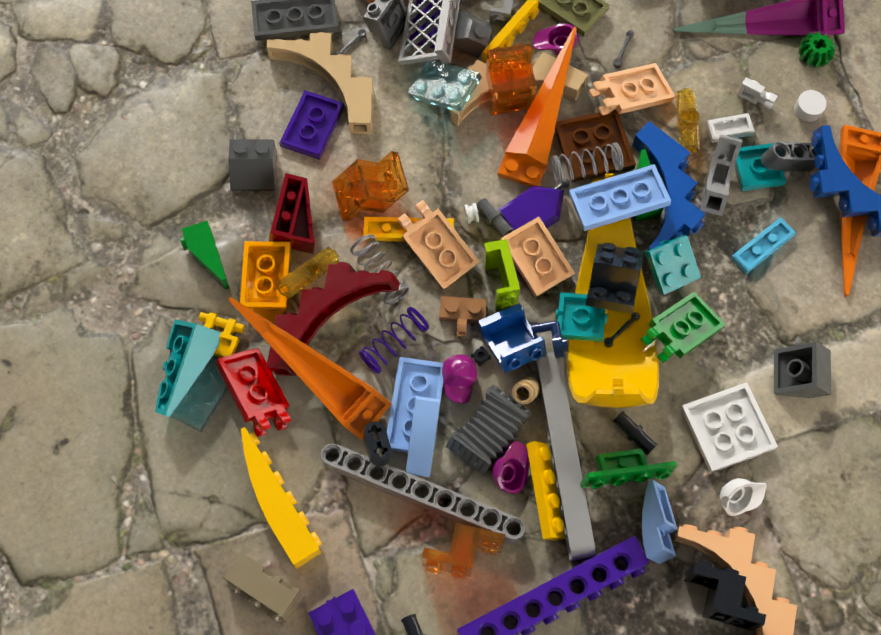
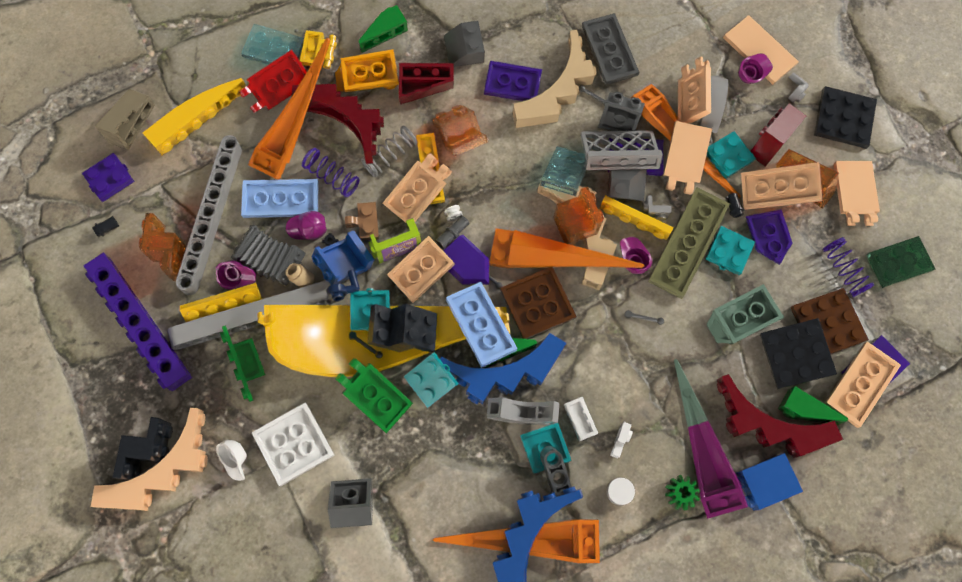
camera: 75 degrees right, 5 degrees up
teal wedge [155,319,221,417] -> none
clear yellow piece [277,246,339,299] -> none
black beam [363,422,392,466] -> none
light blue slope [406,396,441,477] -> none
light grey piece [551,142,624,184] -> none
light nougat tile [589,63,675,115] -> none
black pin [612,411,658,455] -> none
light blue slope [642,480,678,564] -> none
clear yellow piece [676,88,700,155] -> none
medium azure tile [731,217,796,275] -> none

